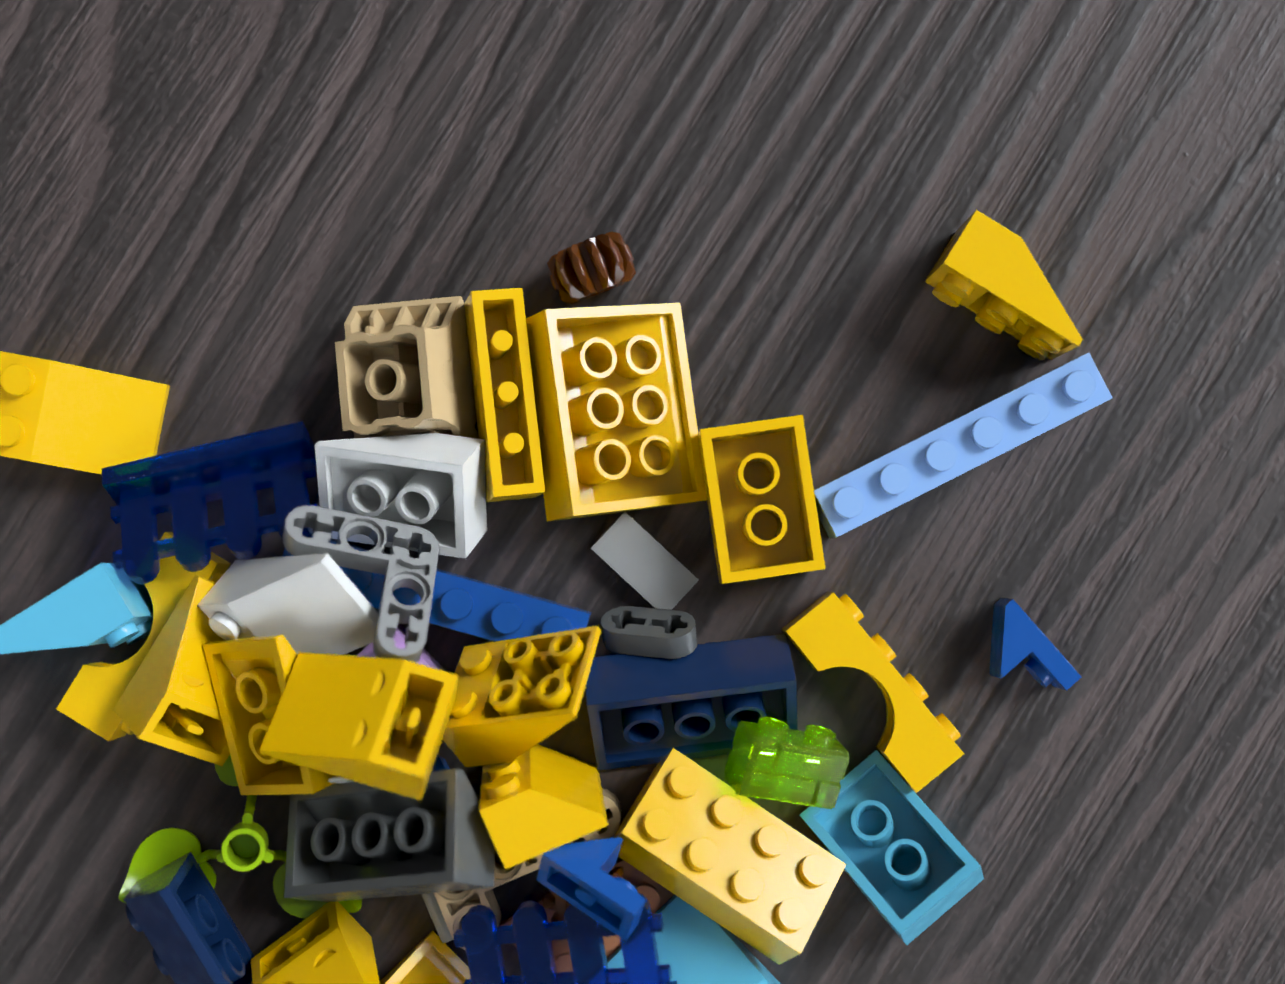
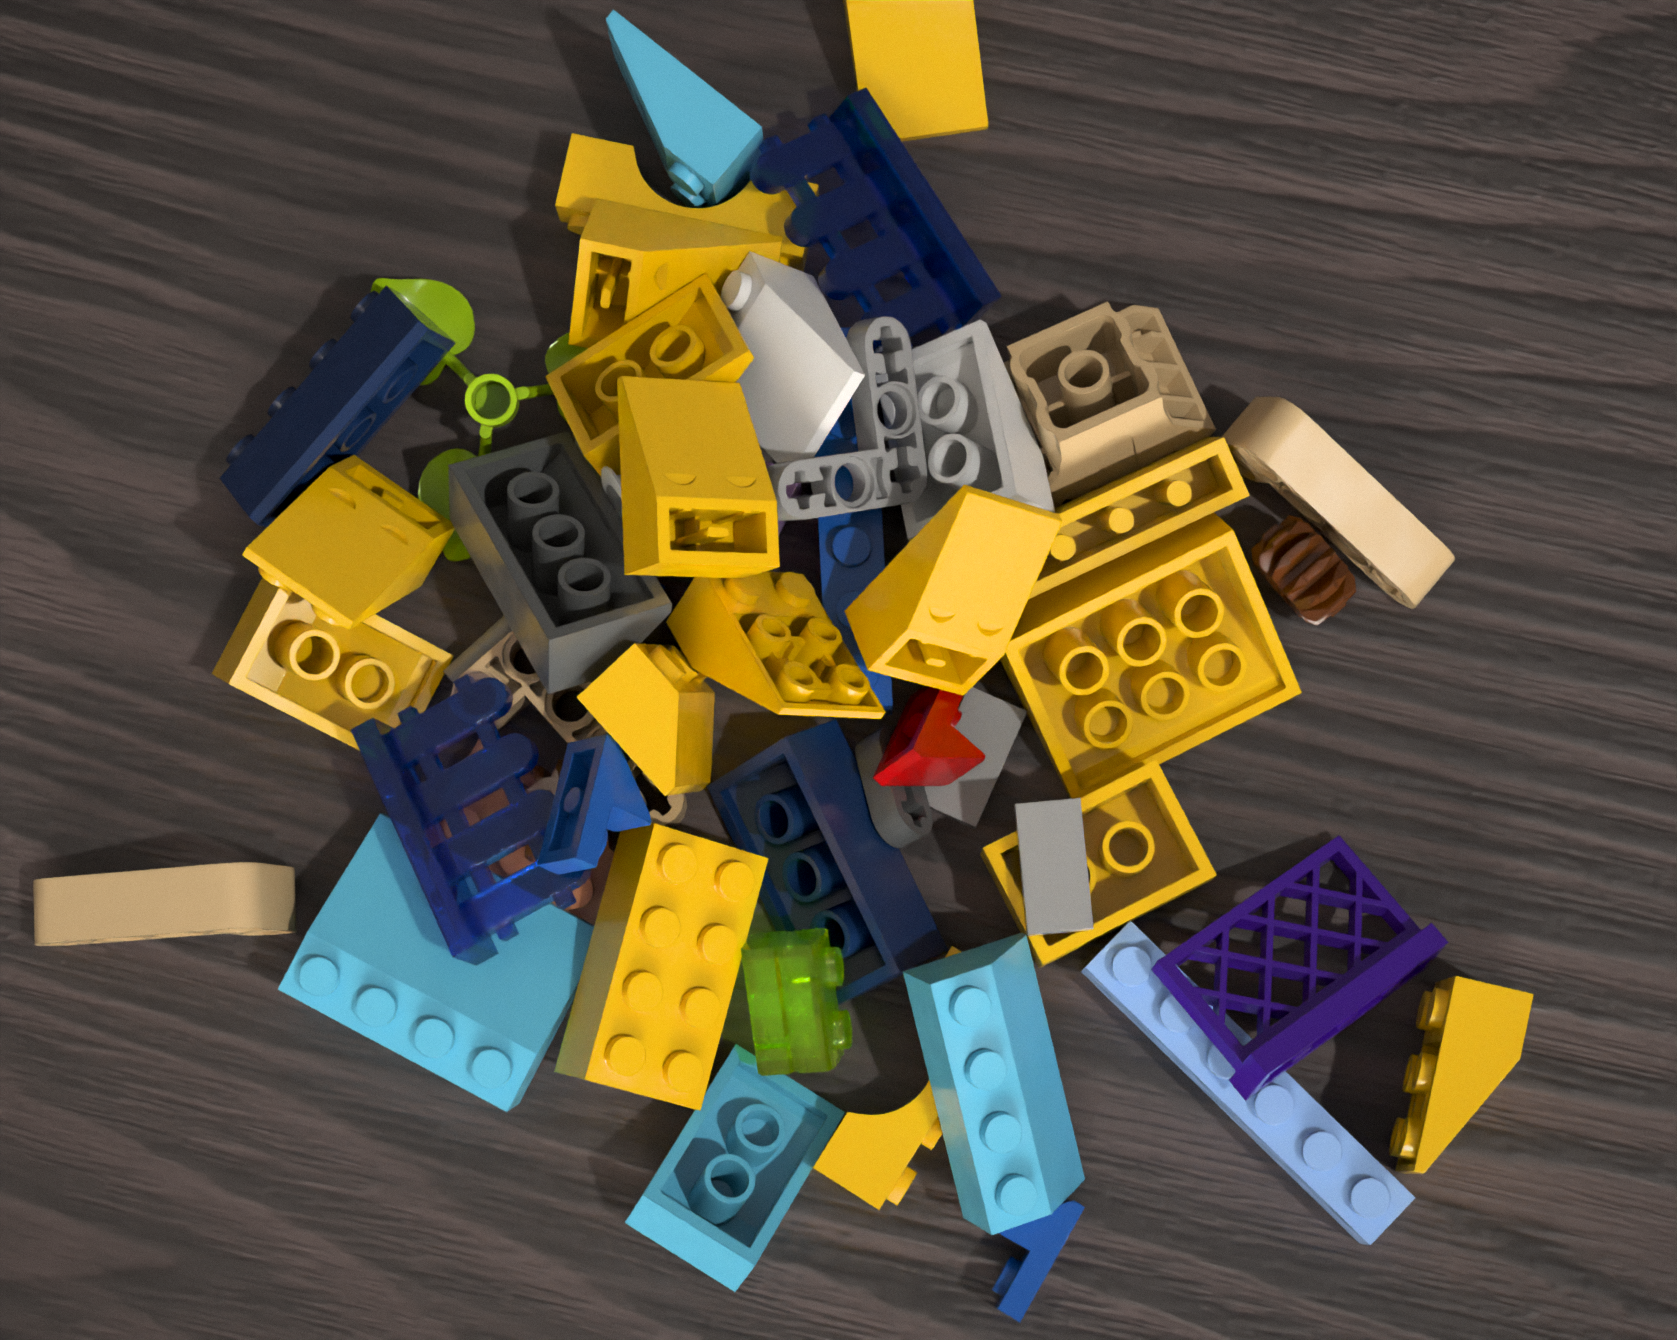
camera: 75 degrees right, 5 degrees down
none -> yellow slope [845,485,1063,696]
none -> red slope [873,686,985,786]
none -> medium azure slope [903,933,1085,1235]
none -> light grey tile [1014,798,1094,936]
none -> dark purple fence [1151,835,1449,1101]
none -> tan beam [1222,397,1455,609]

